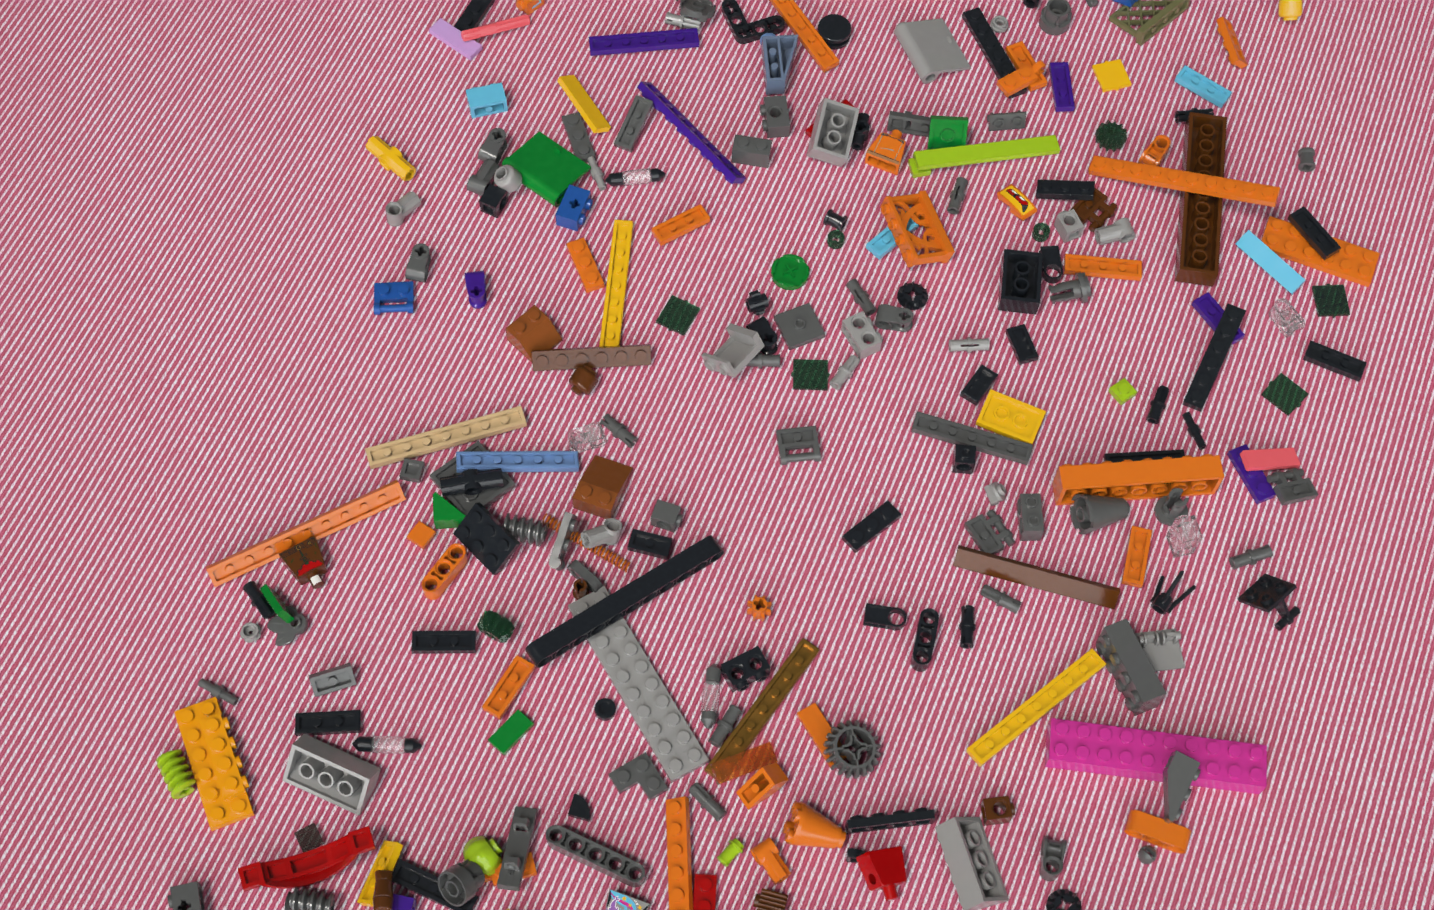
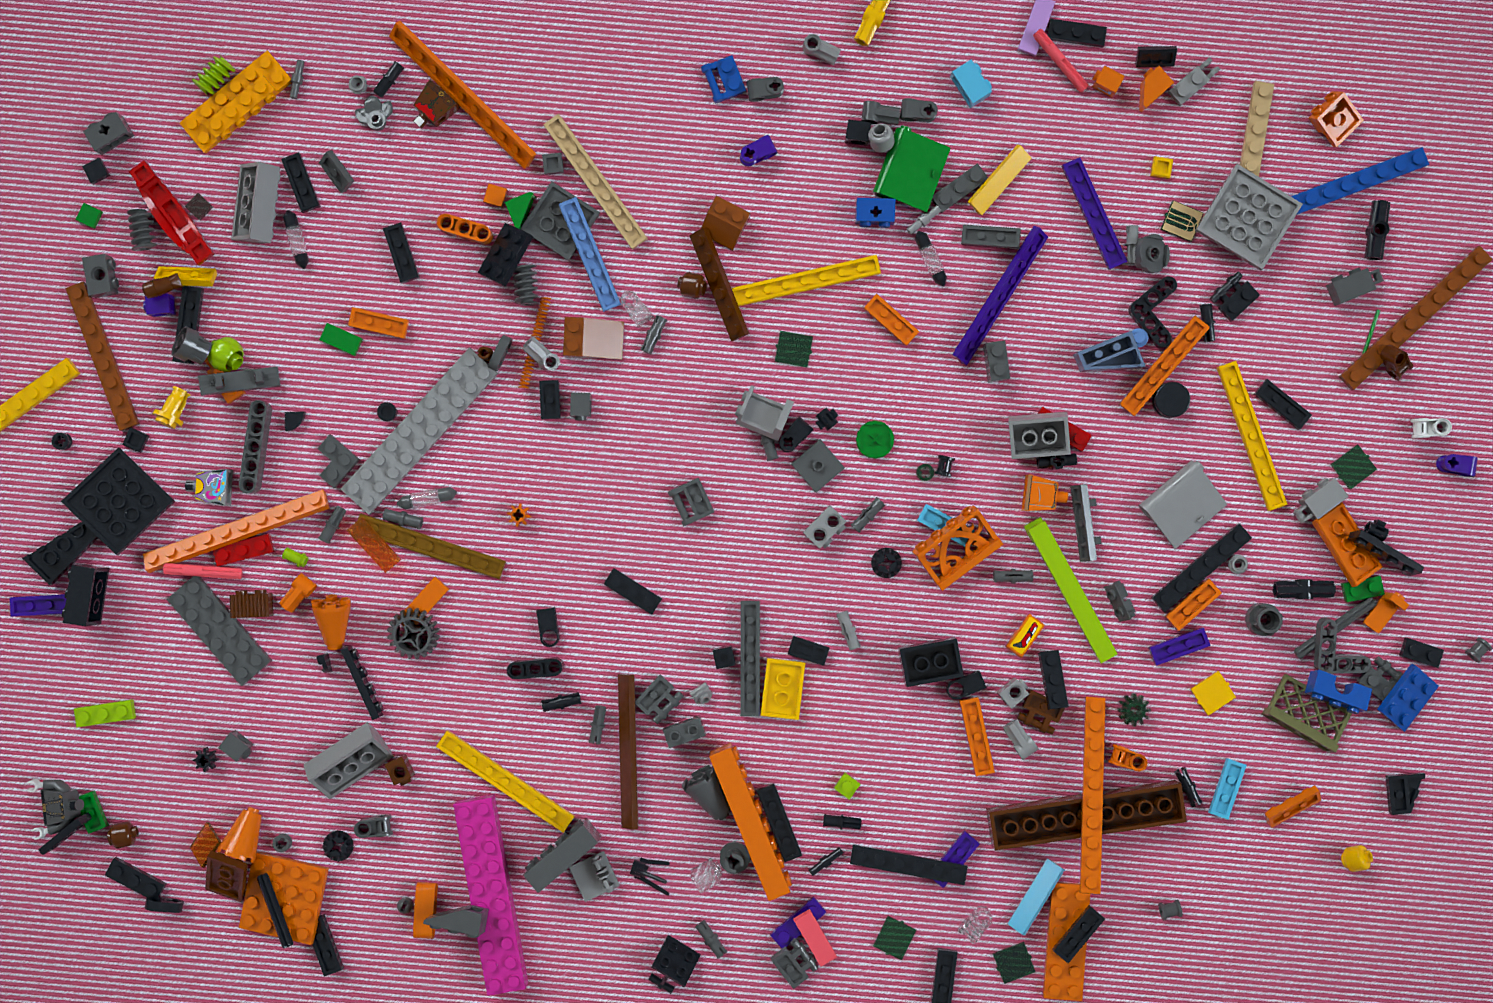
camera: 75 degrees right, 25 degrees up
green tile [260,584,294,623] -> none
black piece [440,468,504,496] -> none
clear green gear [477,611,515,643] -> none
black beam [525,535,724,668] -> none
plate [549,511,578,571] -> none
orange plate [566,237,604,293] -> none
black brick [721,646,770,693] -> none
orange slope [736,762,789,810] -> none
dark grey brick [760,95,790,138] -> none
clear green piece [791,359,830,391] -> none
light grey axle [829,355,860,390] -> none
red torso [856,846,907,901] -> none
dark grey piece [875,304,913,332] -> none
green plate [927,115,969,150] -> none
orange plate [996,60,1046,97] -> none
black plate [1005,324,1039,365] -> none
clear green bush [1032,223,1050,242] -> none
dark grey piece [1048,272,1091,304] -> none
orange plate [1121,526,1152,588] -> none

